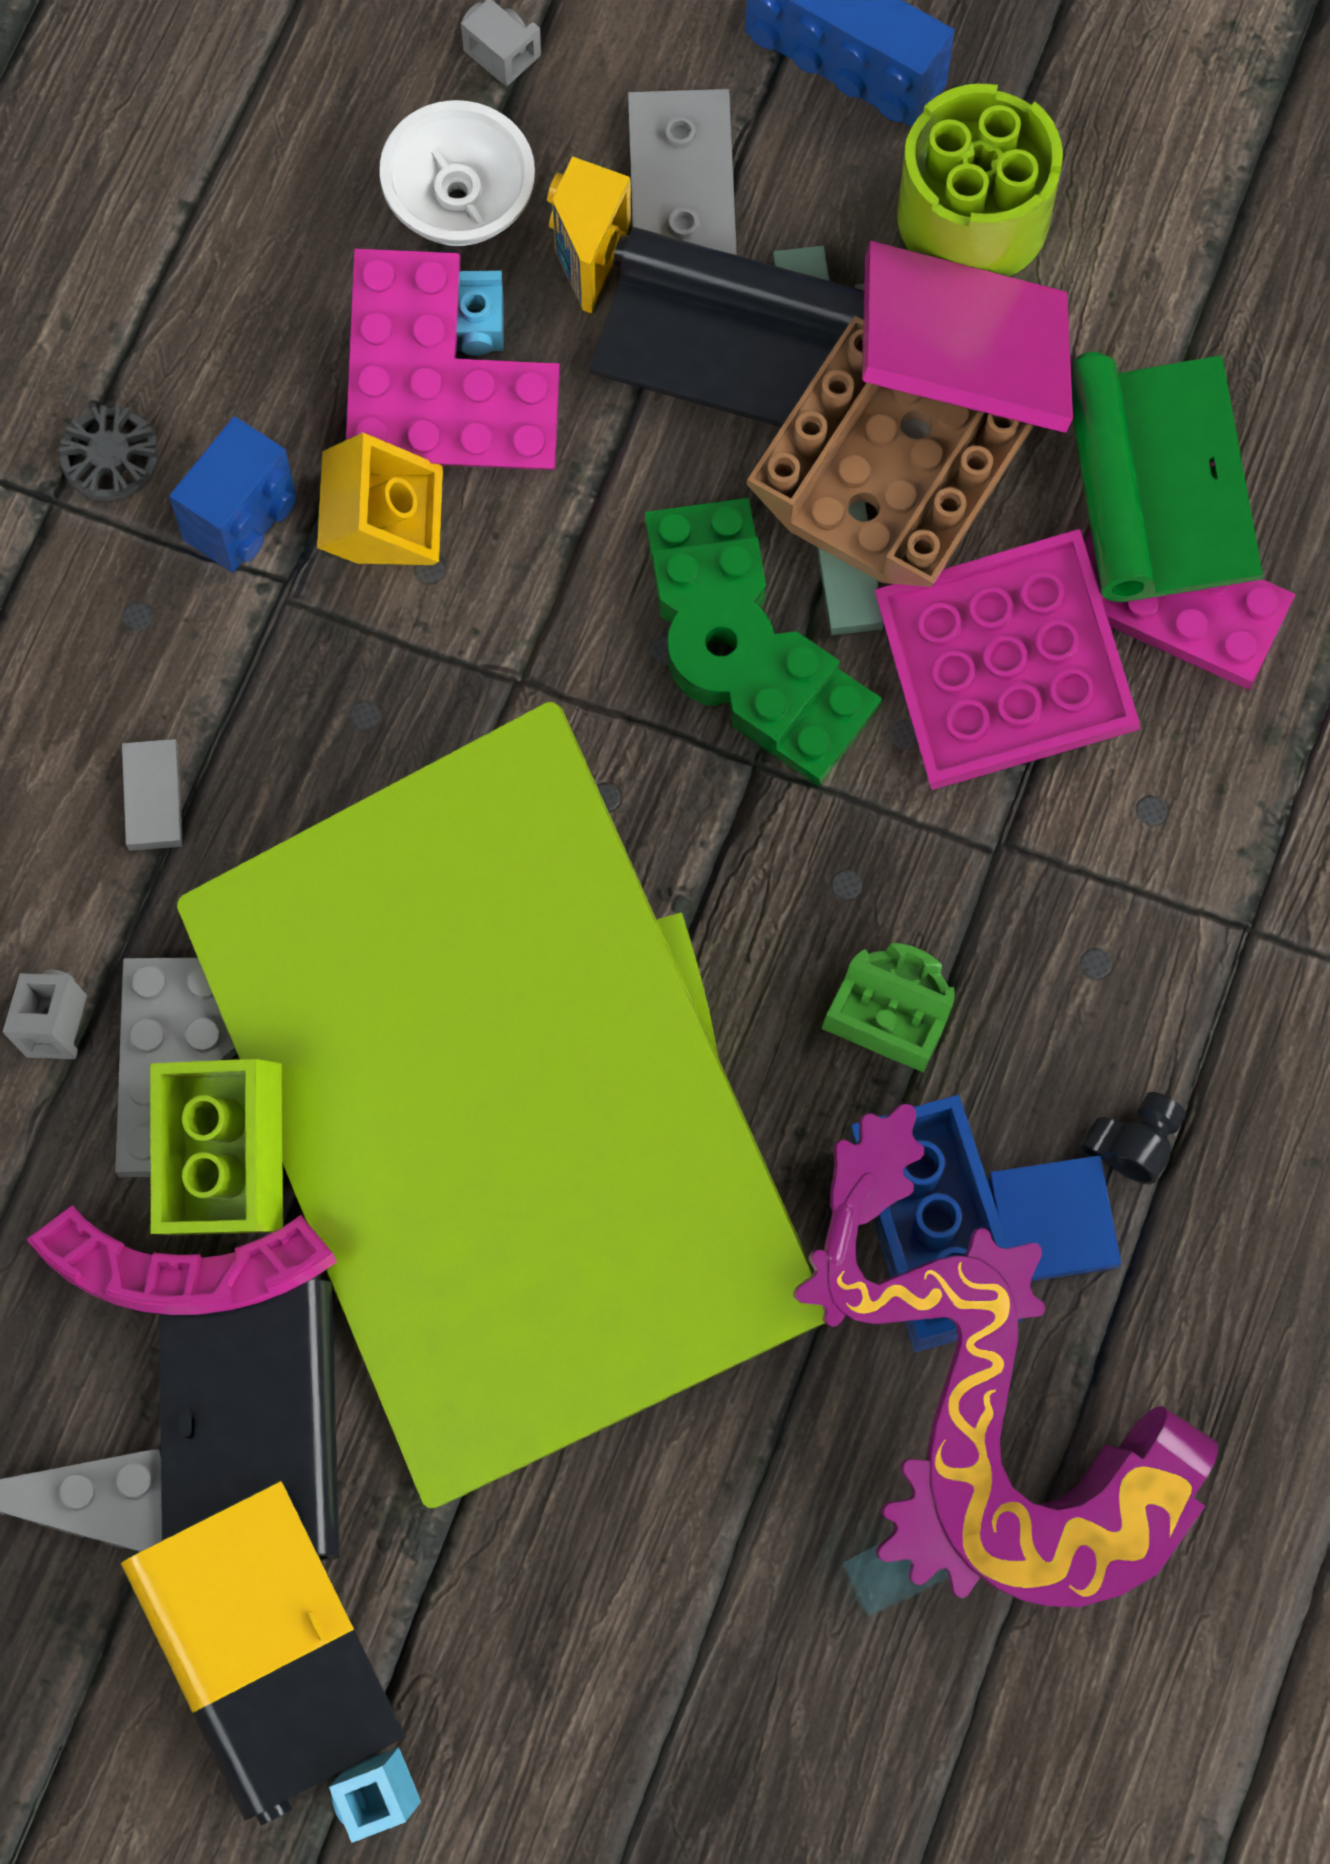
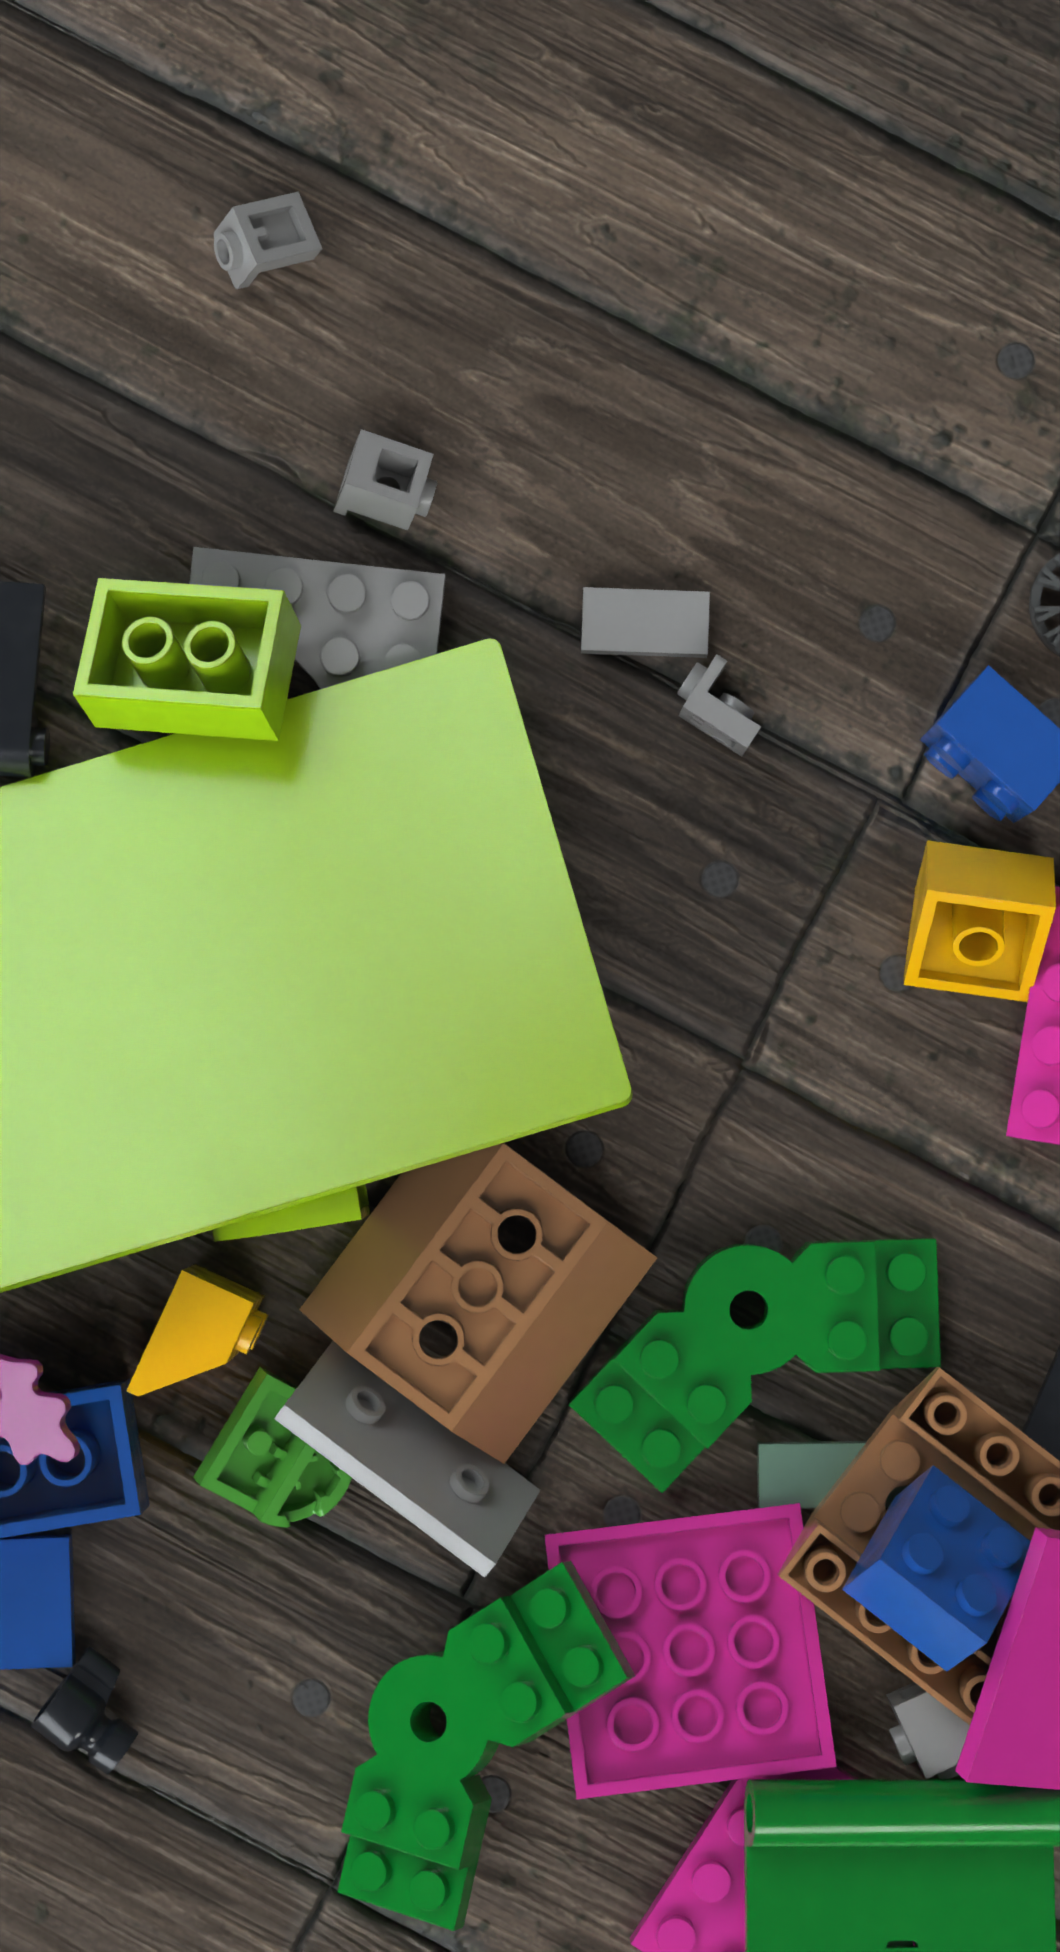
camera: 90 degrees right, 15 degrees up
dark pink tile [27,1205,337,1315] -> none
none -> yellow slope [126,1264,268,1397]
none -> light grey plate [274,1341,540,1577]
none -> medium nougat slope [299,1143,657,1464]
none -> green plate [337,1561,636,1931]
none -> light grey bracket [677,654,761,757]
none -> blue brick [842,1465,1031,1672]
none -> light grey brick [886,1682,970,1780]

